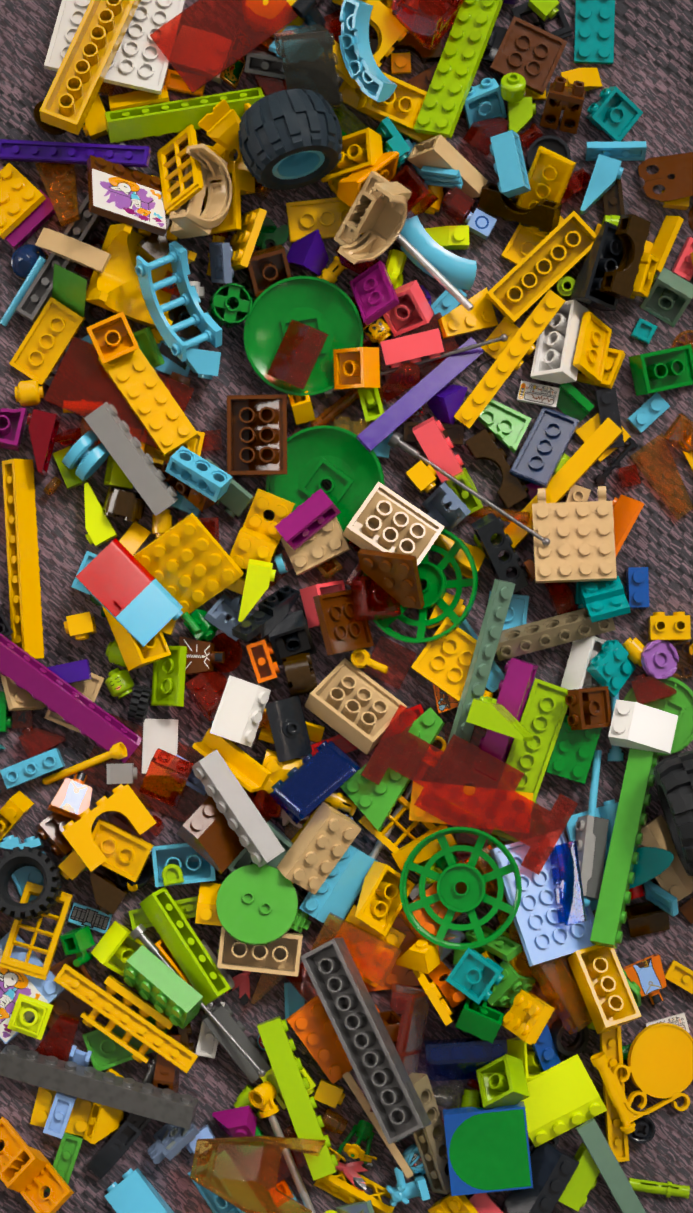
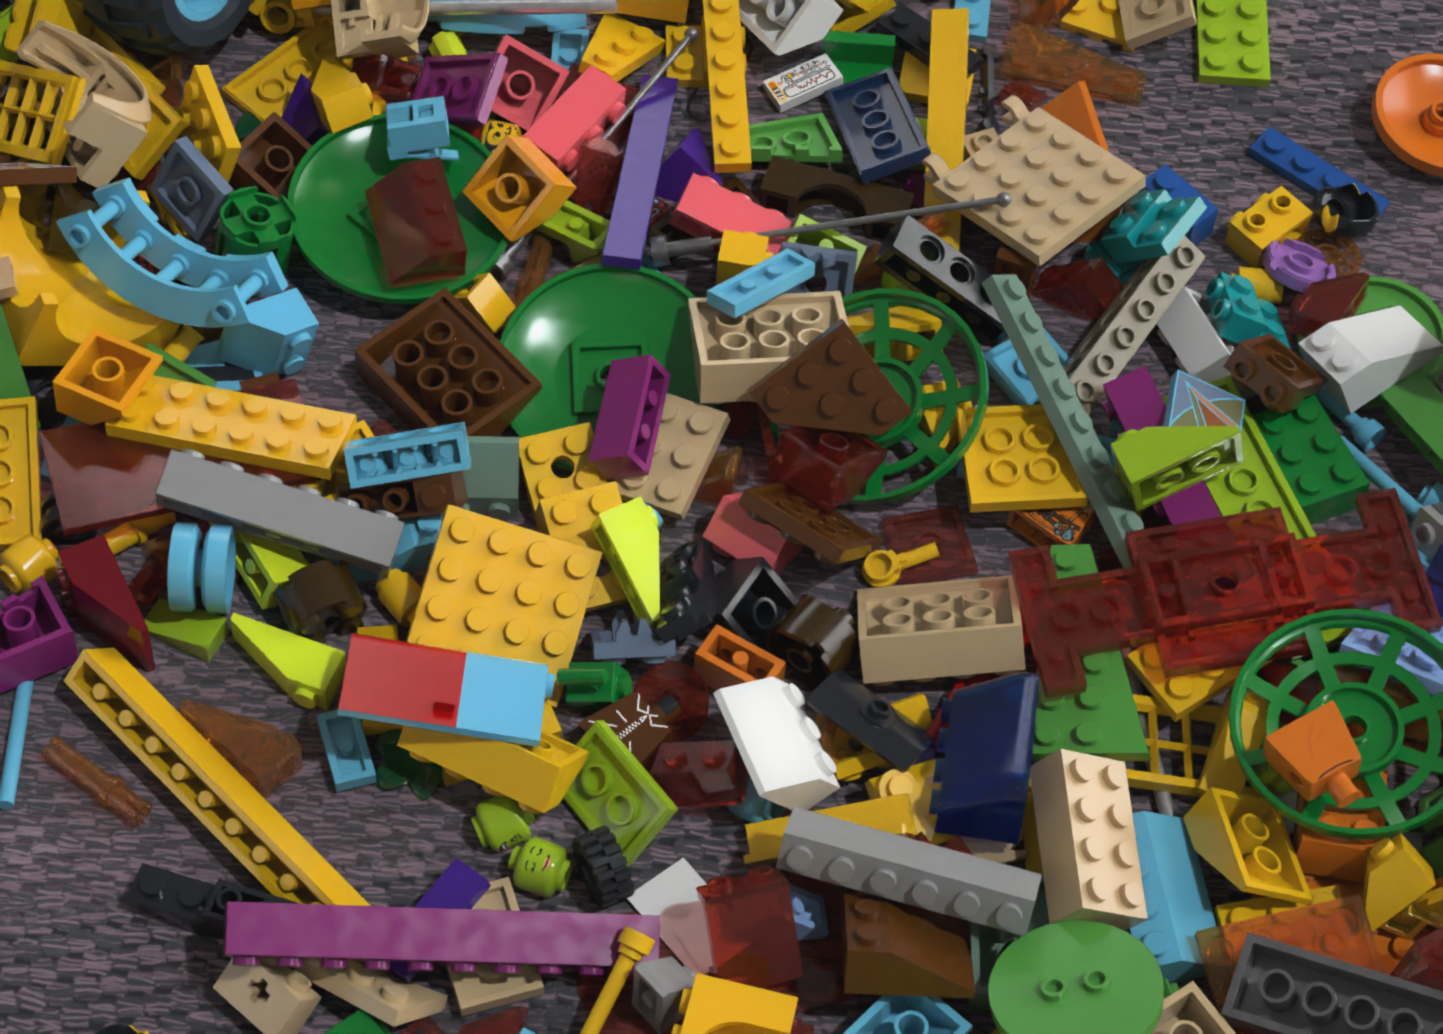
camera: 40 degrees left, 30 degrees down
clear orange tile [43,477,62,496] -> none
yellow brick [64,612,97,641] -> none
none -> clear orange slope [179,699,303,799]
none -> yellow slope [311,53,374,134]
none -> medium azure piece [386,96,459,161]
none -> medium azure plate [707,248,815,318]
none -> tile [1163,369,1246,432]
none -> orange torso [1262,700,1361,808]

